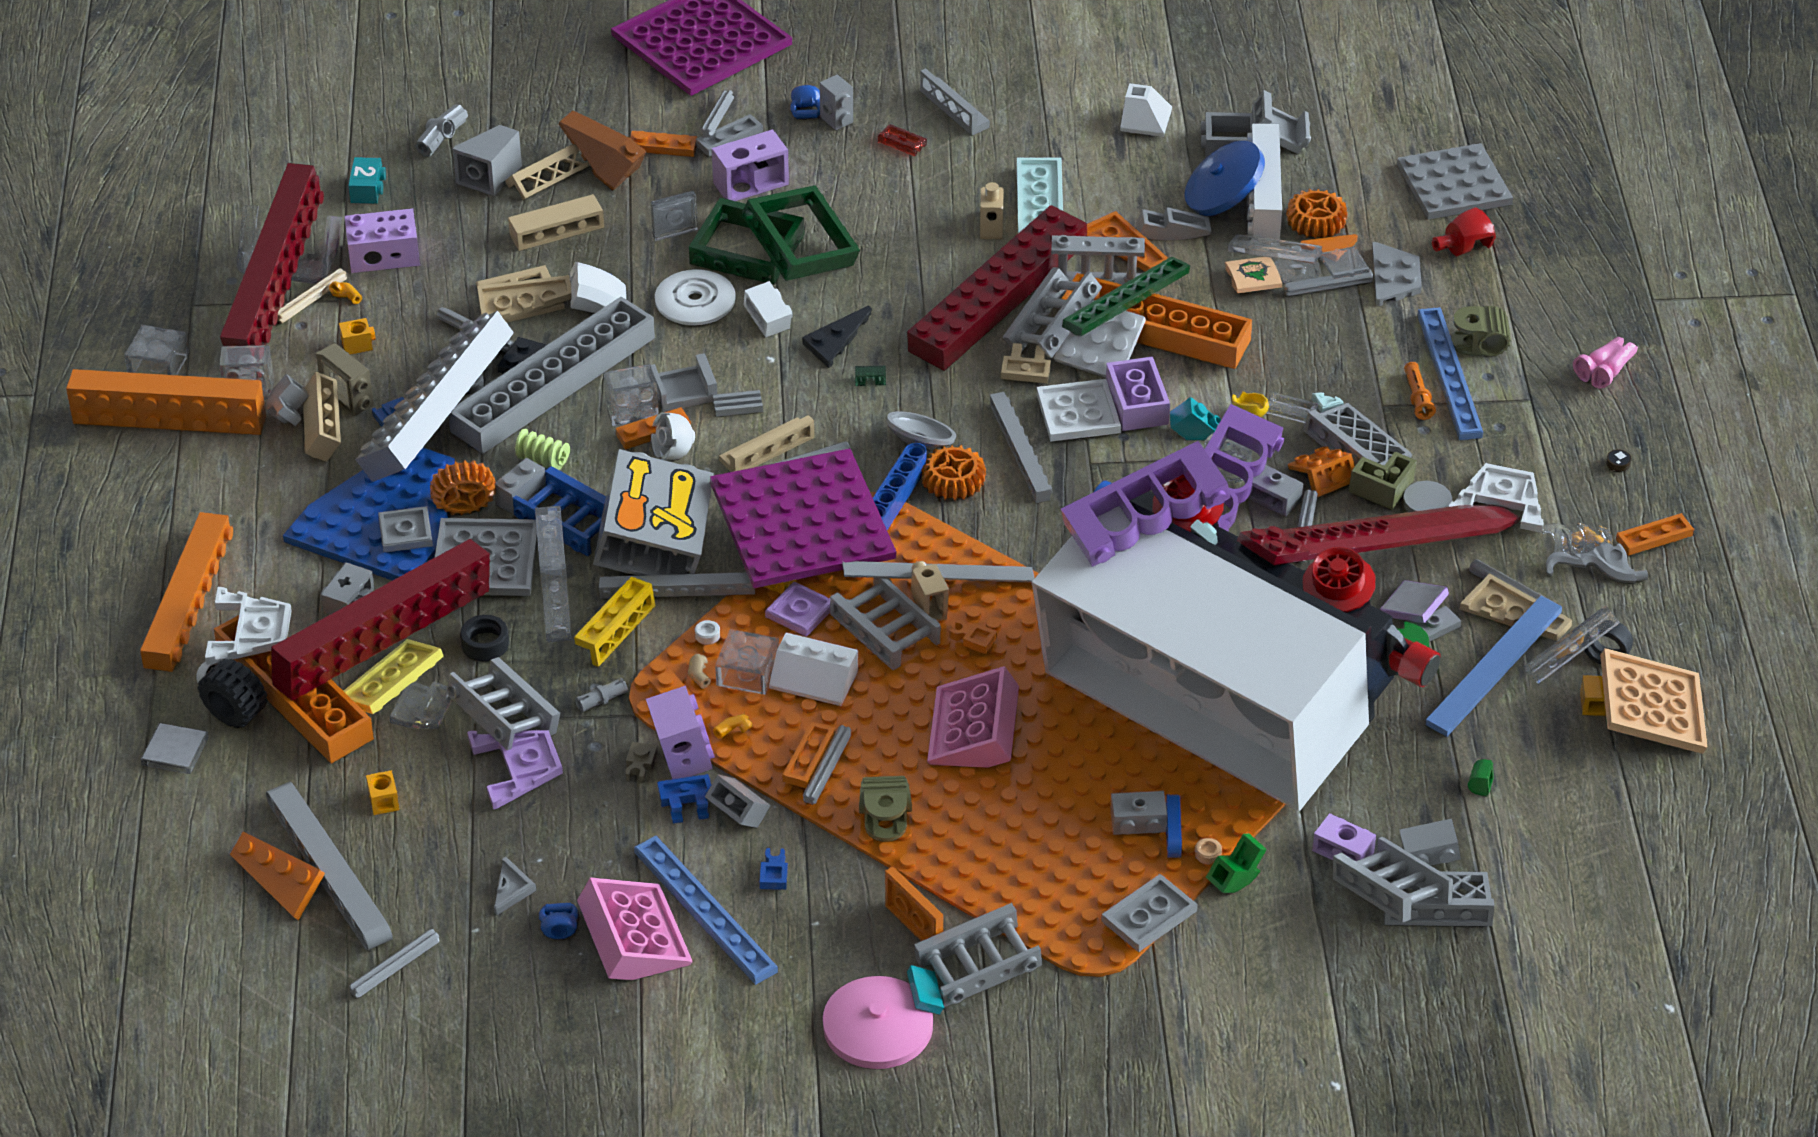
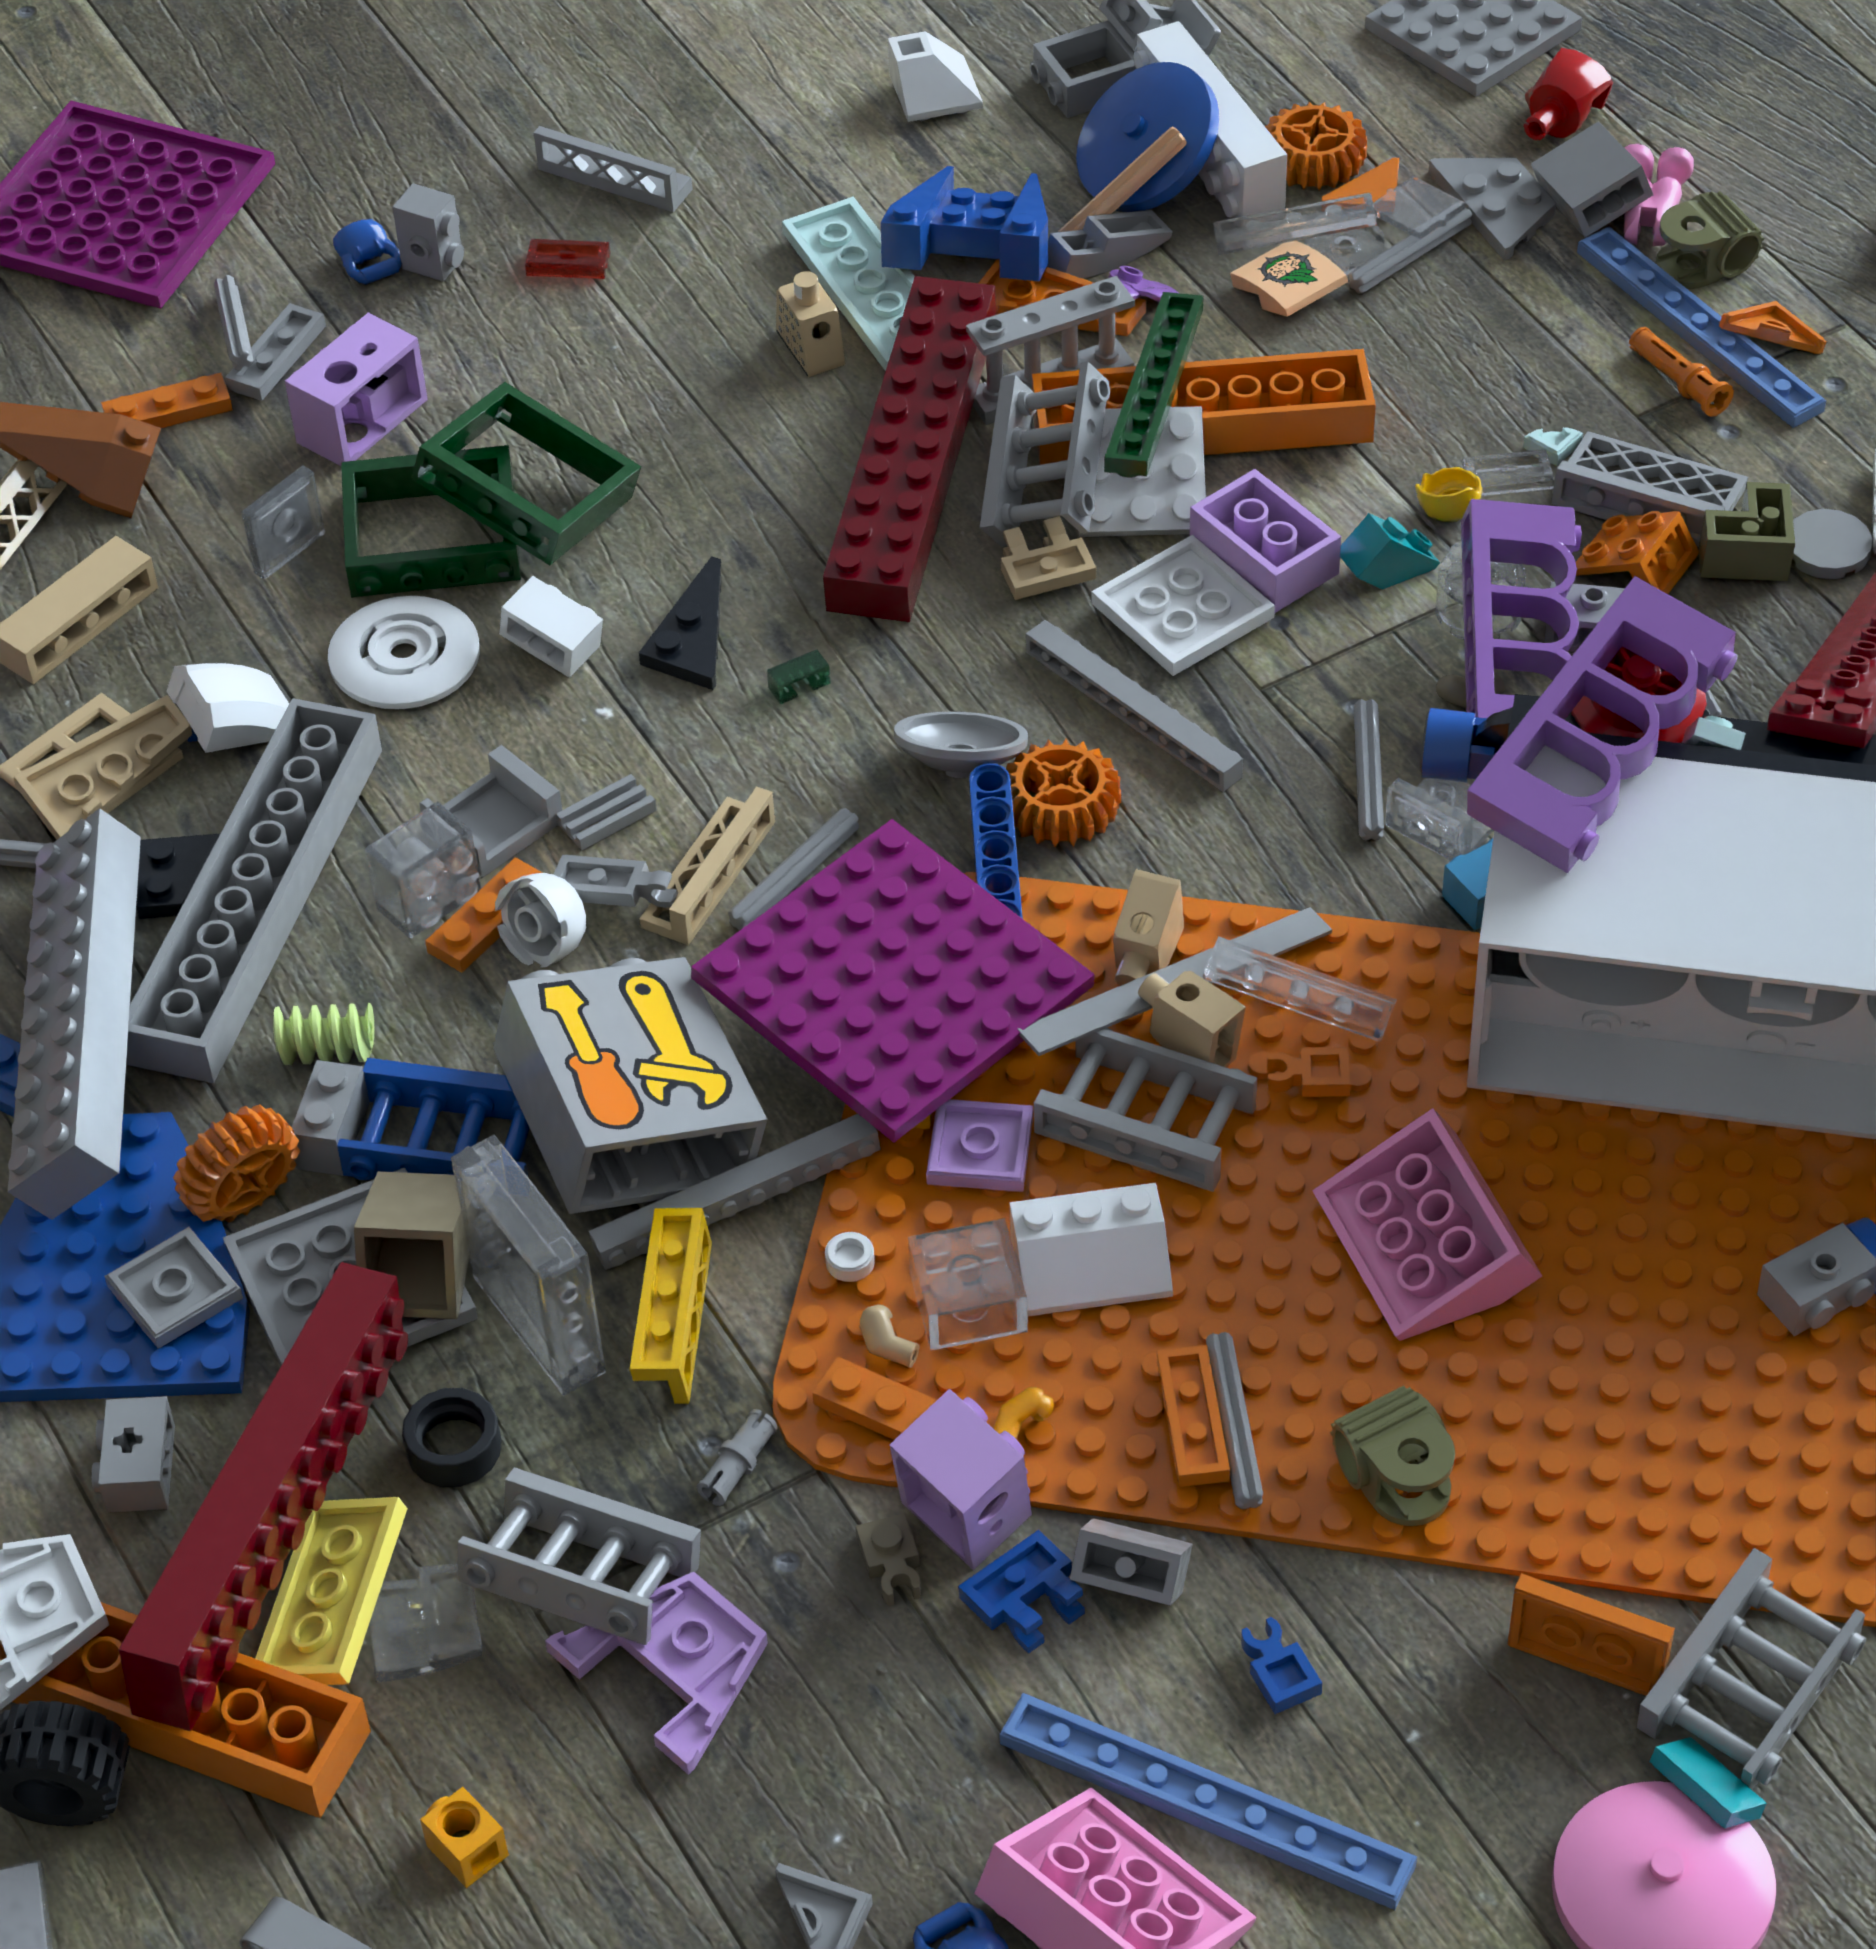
camera: 25 degrees left, 5 degrees up
none -> dark tan slope [354,1171,477,1319]
none -> light grey plate [553,855,678,908]
none -> blue wedge [881,166,1048,281]
none -> light nougat axle [1058,127,1187,232]
none -> medium lavender plate [1108,266,1178,302]
none -> tan torso [1113,869,1184,986]
none -> clear tile [1202,936,1397,1042]
none -> light grey brick [1531,121,1653,238]
none -> bright pink piece [1624,144,1694,246]
none -> orange tile [1719,301,1827,354]

